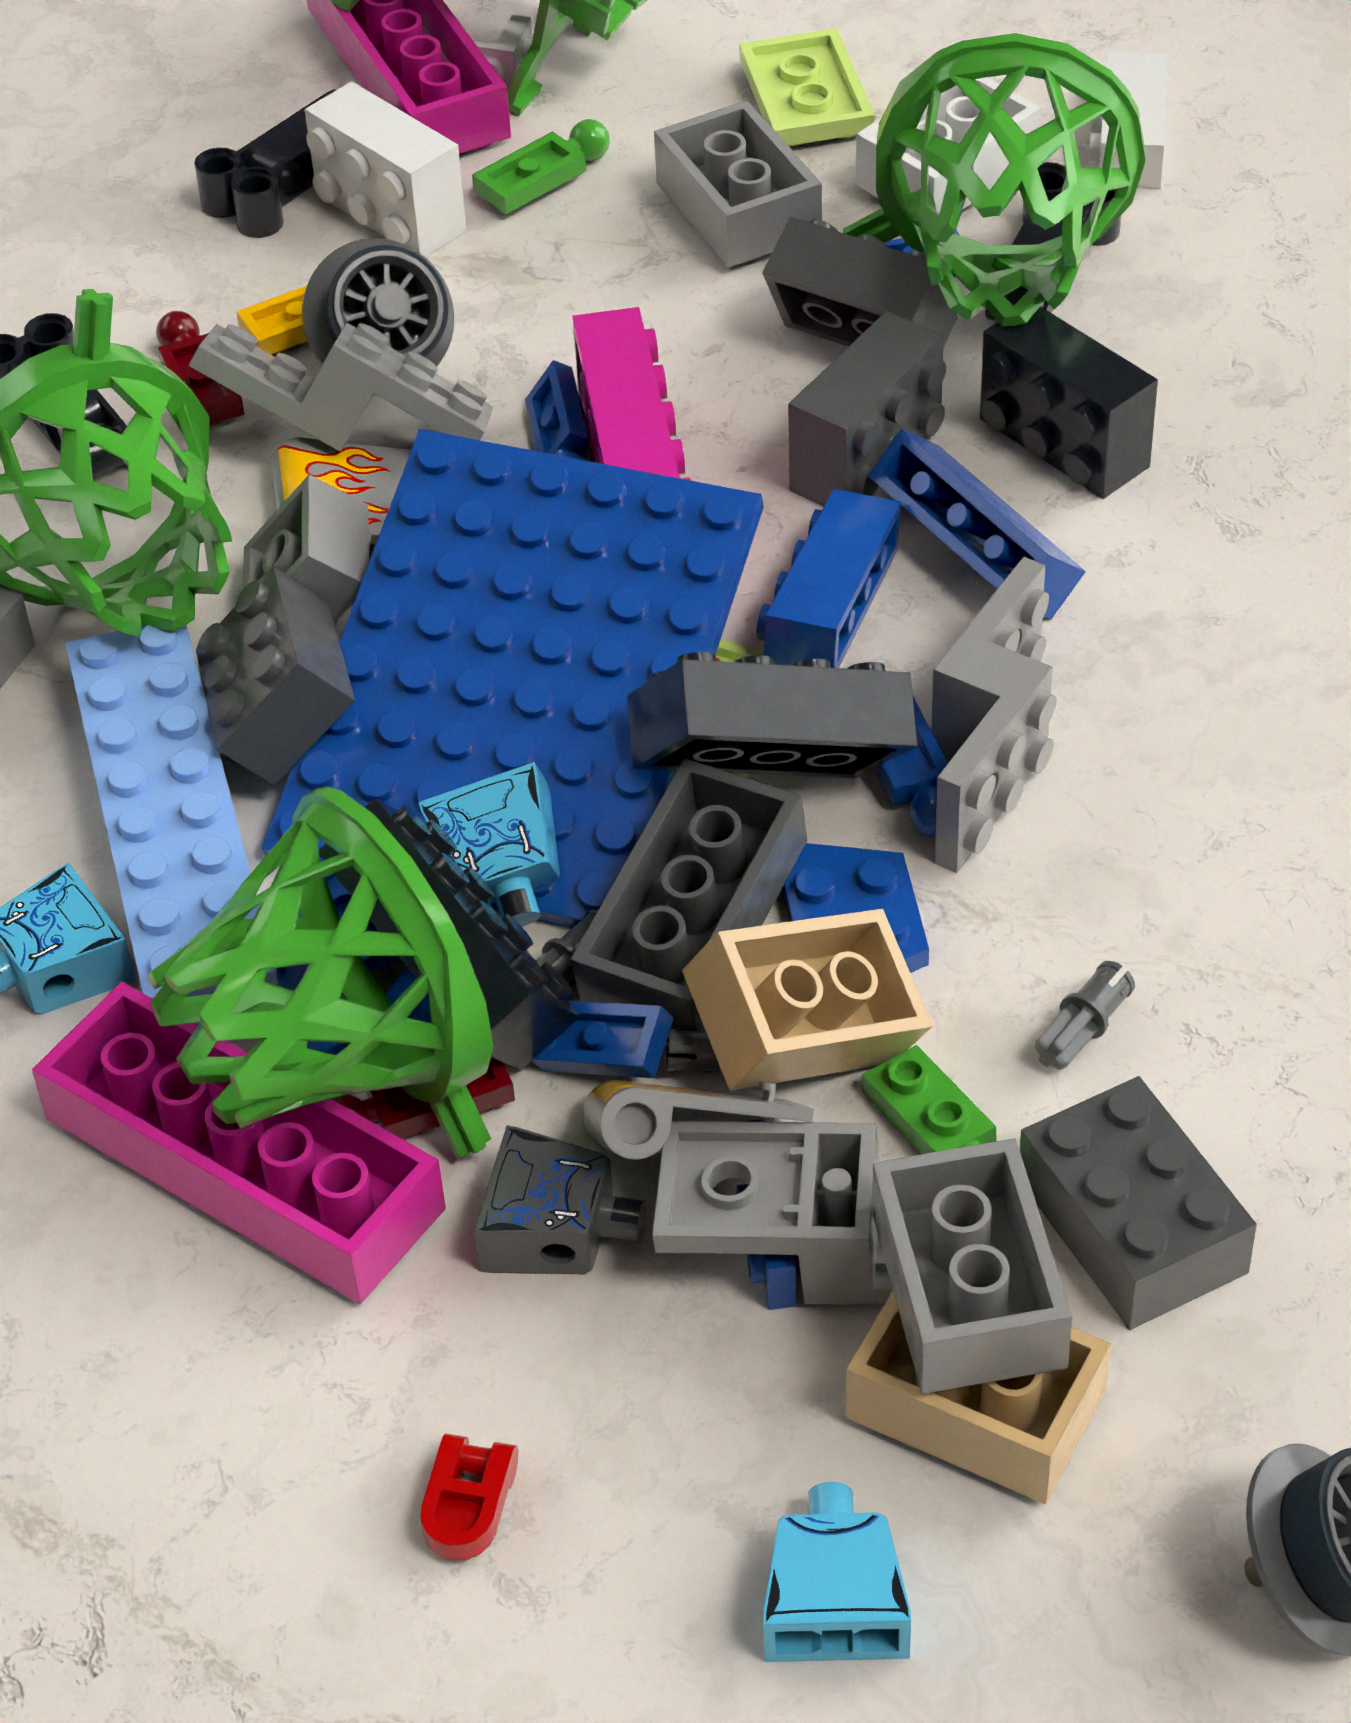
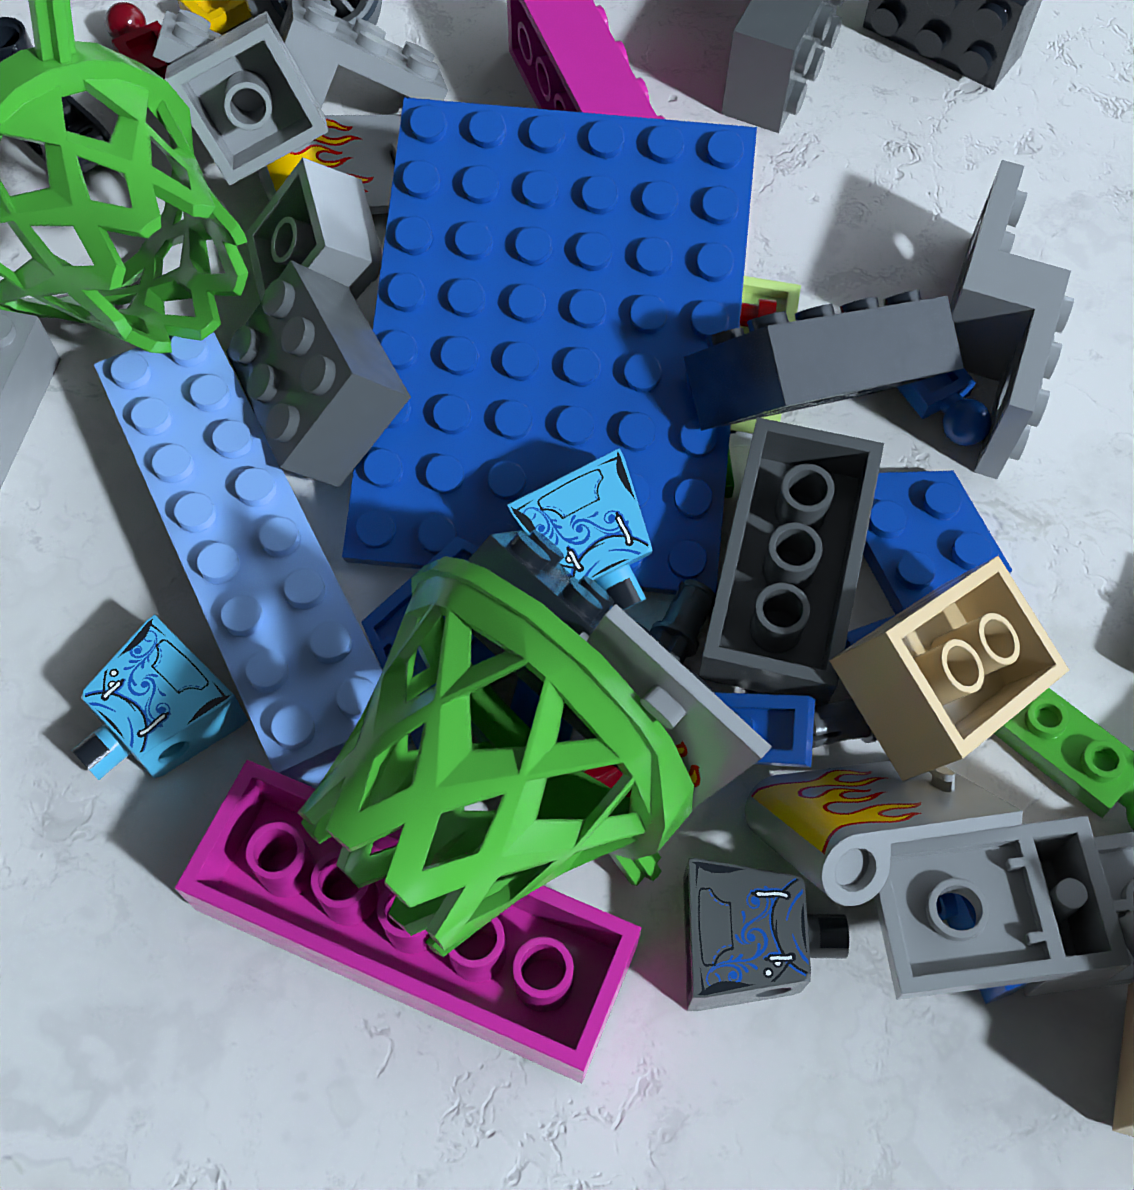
camera: 15 degrees left, 15 degrees up
blue plate [525,360,589,461] -> none
blue brick [756,489,901,668] -> none
blue brick [868,428,1086,619] -> none
none -> light grey brick [164,11,329,186]
none -> light grey door [579,604,772,810]

